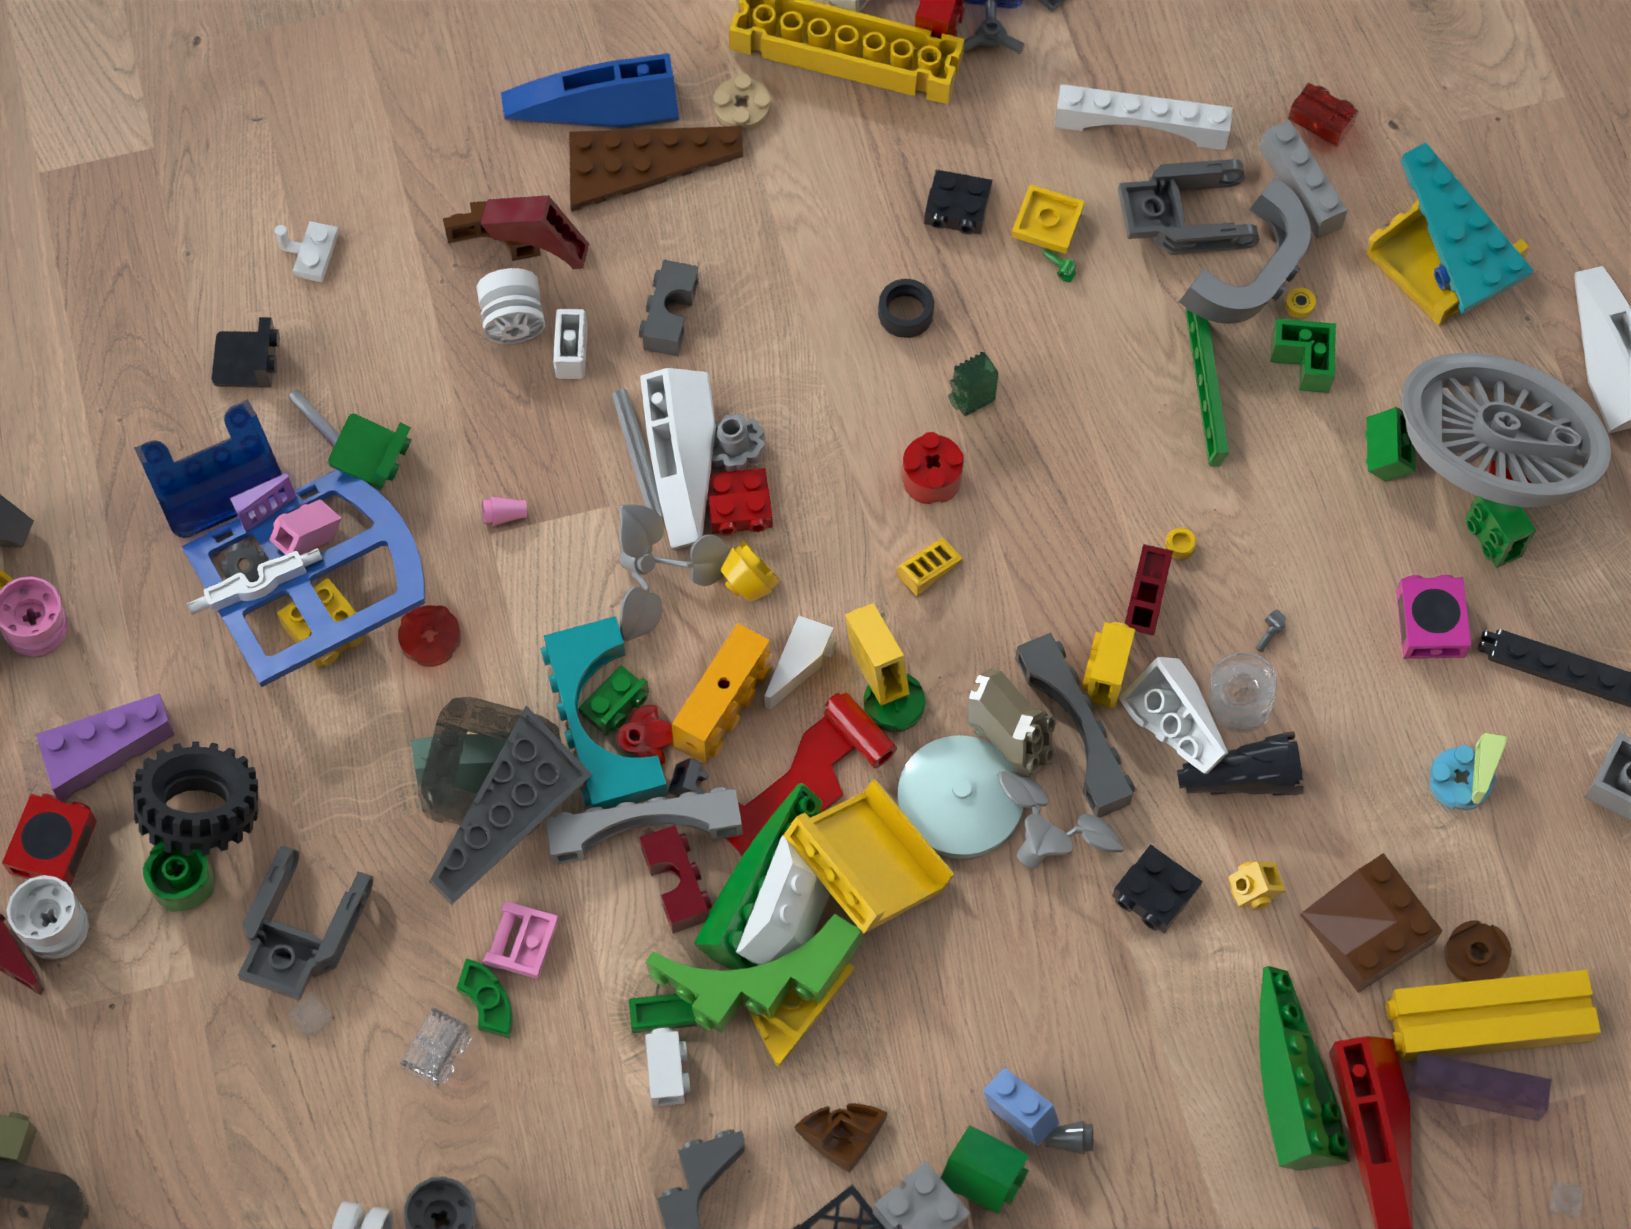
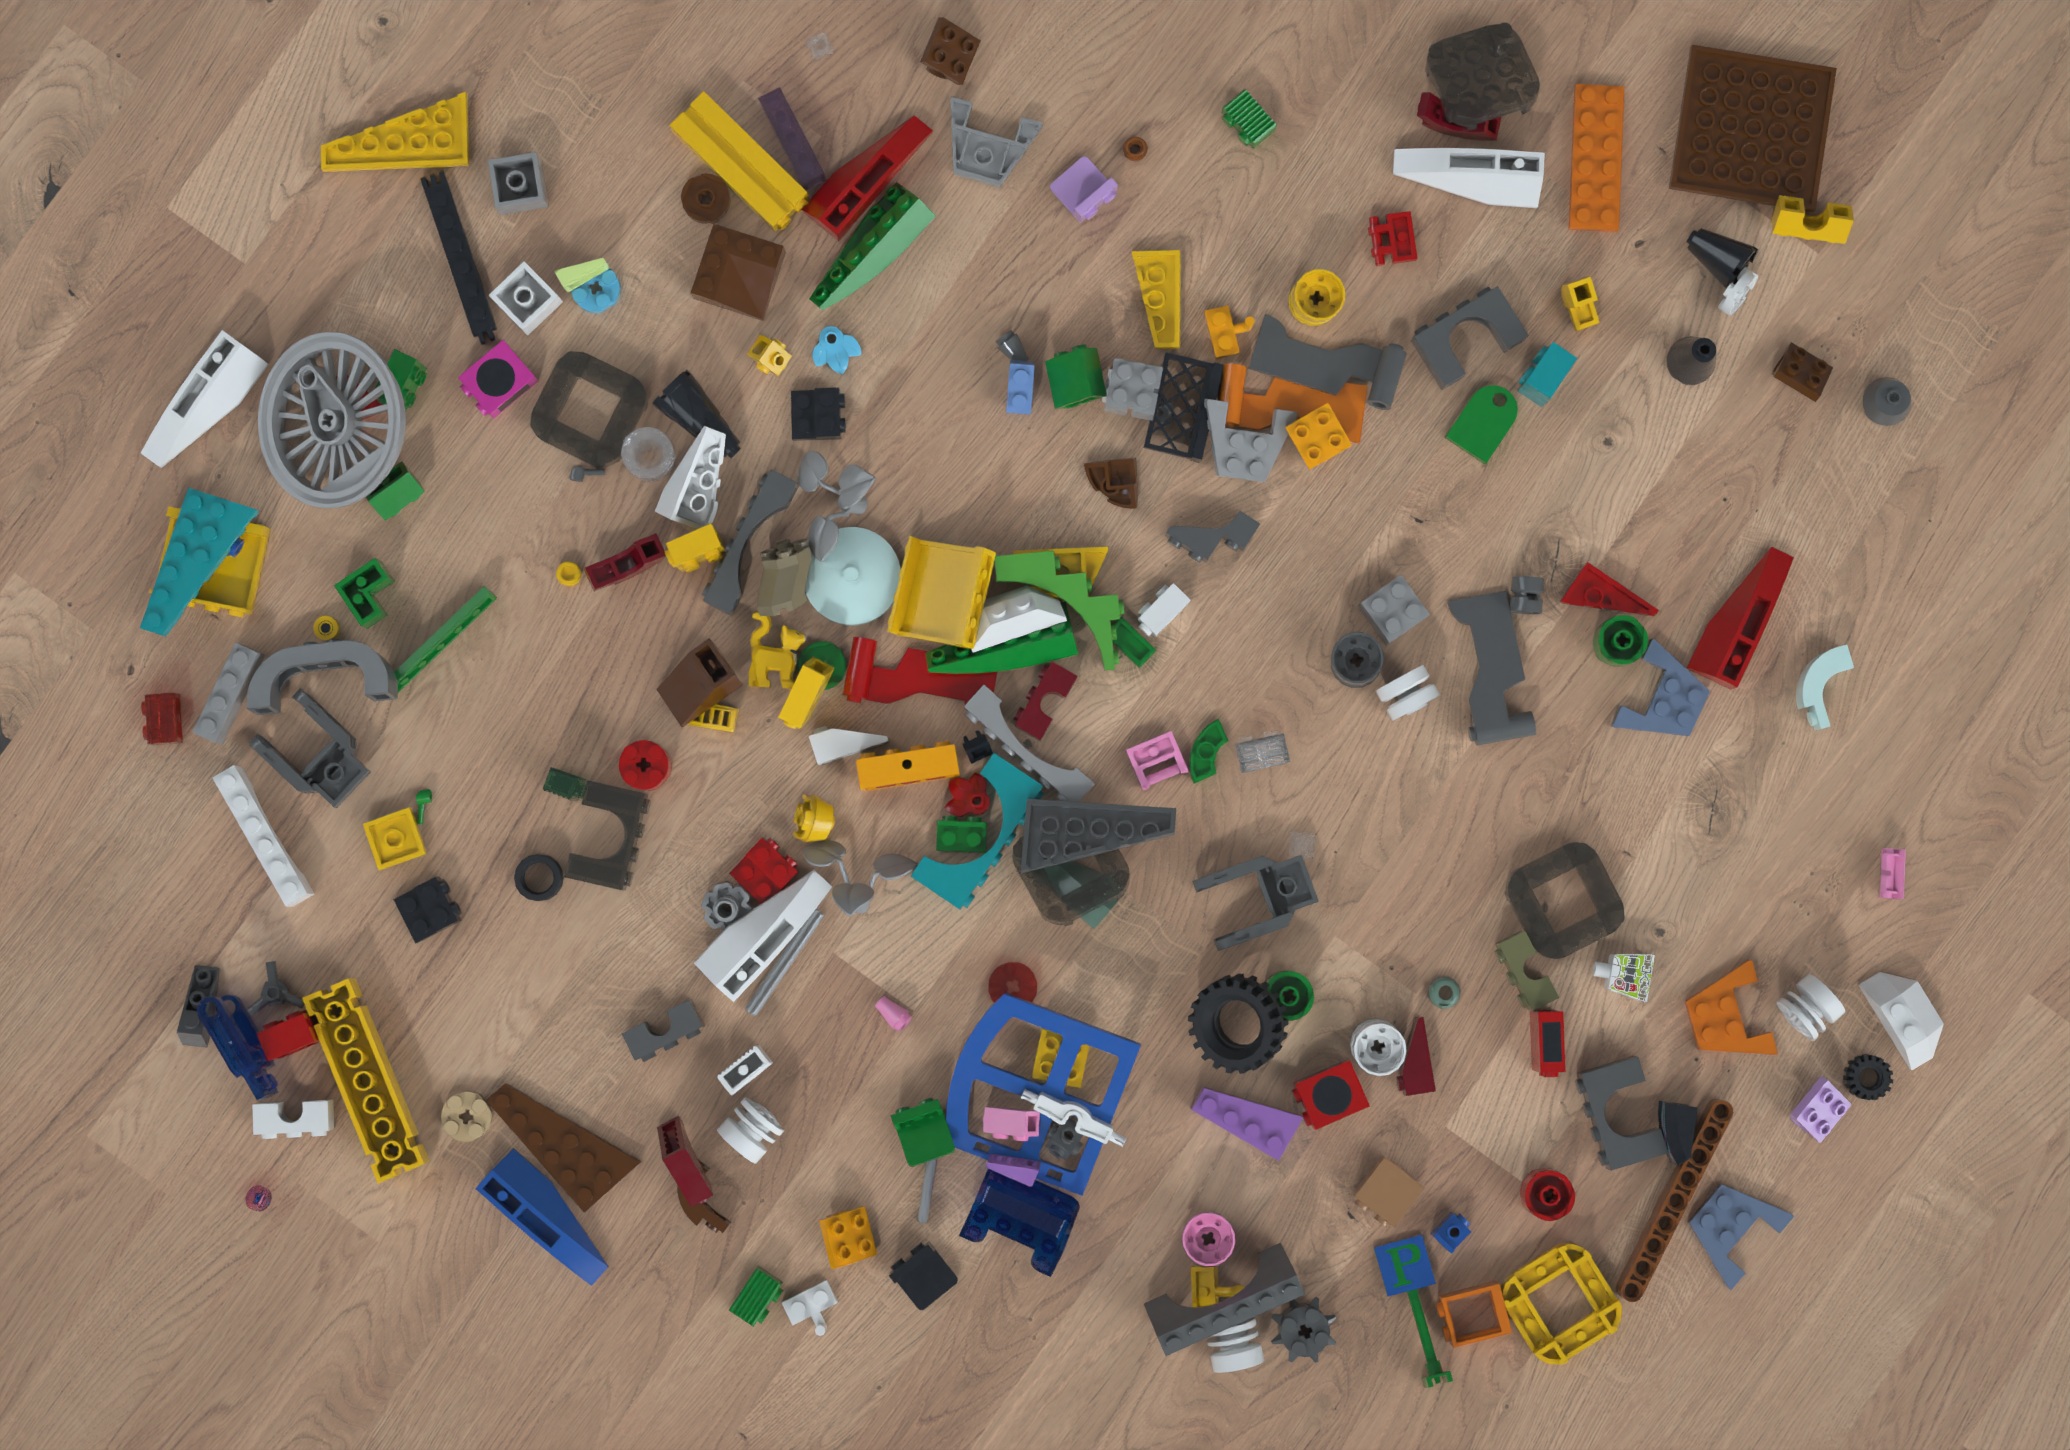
camera: 130 degrees left, 20 degrees up
none -> white brick [489,262,563,336]
none -> clear smoke plate [530,351,648,468]
none -> clear smoke arch [564,780,651,891]
none -> reddish brown slope [656,638,743,727]
none -> green brick [729,1265,784,1327]
none -> yellow animal [749,611,806,689]
none -> medium azure plate [812,326,861,374]
none -> light orange plate [819,1206,877,1269]
none -> sand green piece [1428,977,1460,1009]

